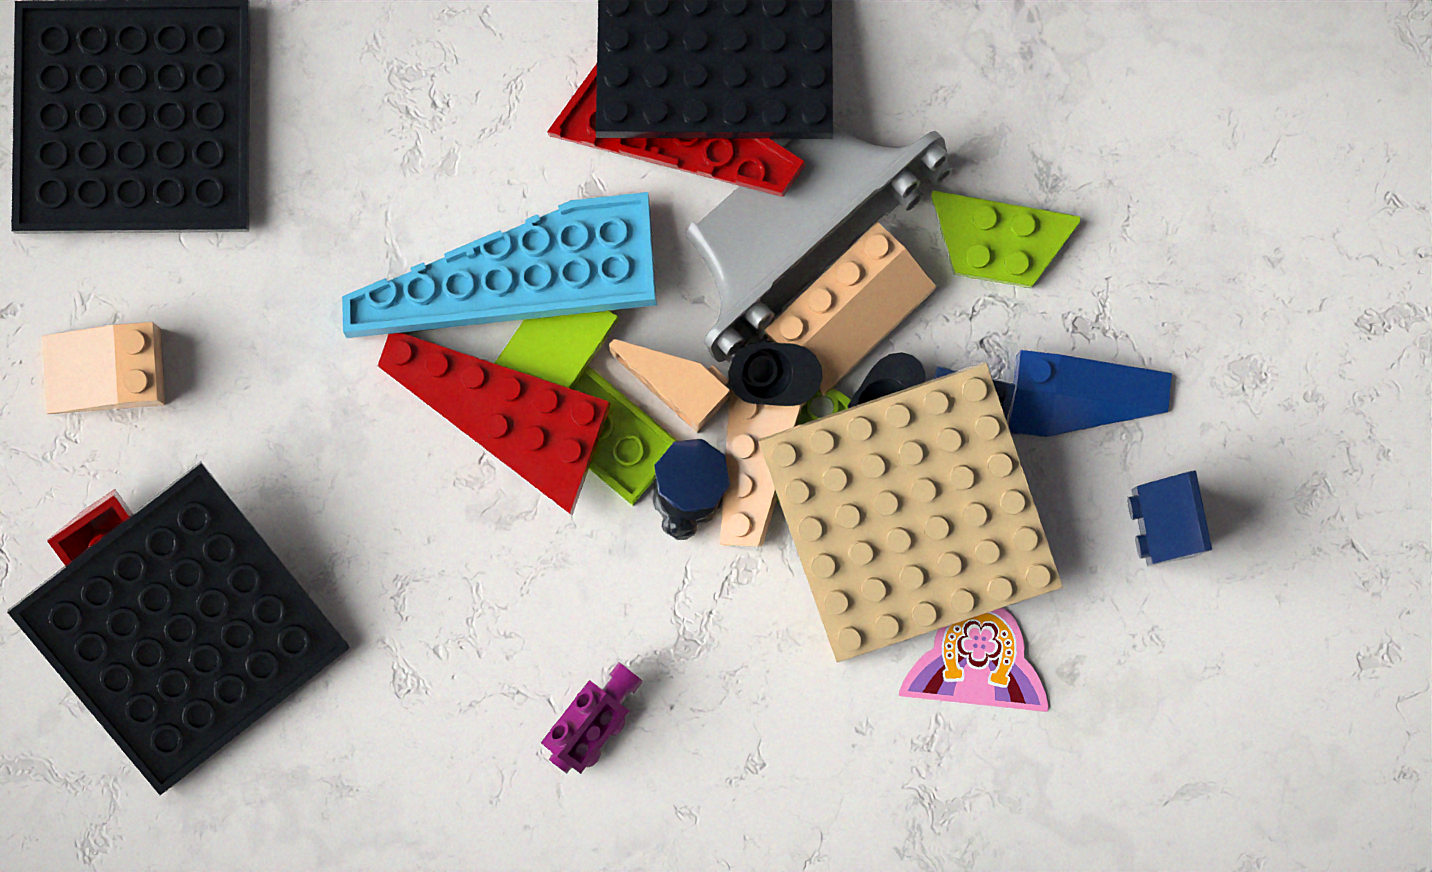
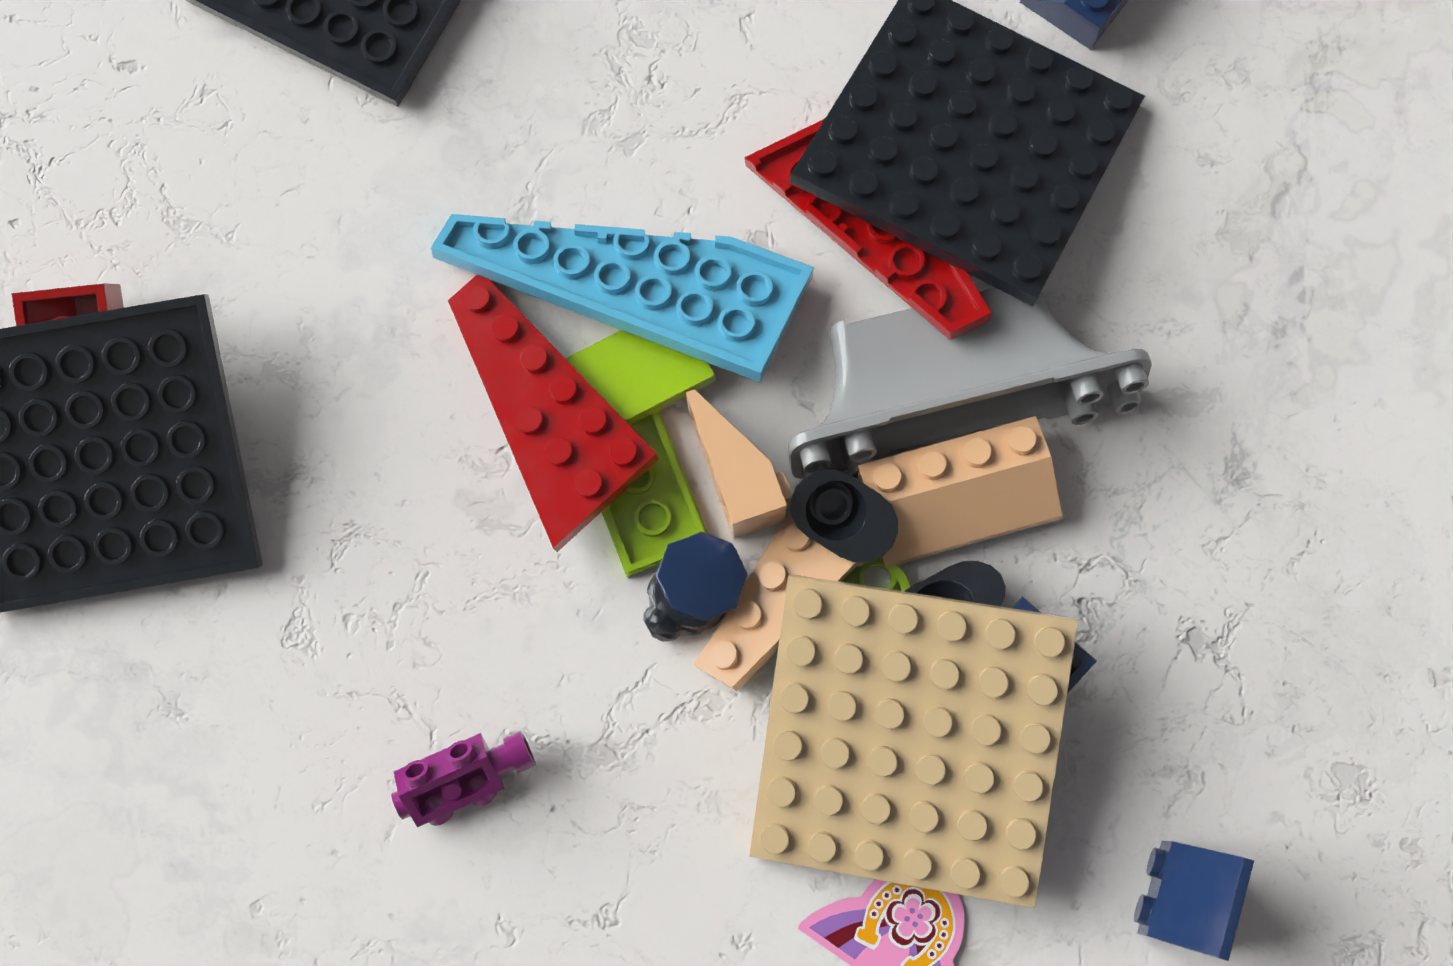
camera: 35 degrees right, 5 degrees down
light nougat slope [42,322,165,414] -> none
lime wing [931,191,1081,289] -> none
blue wedge [1008,350,1172,437] -> none

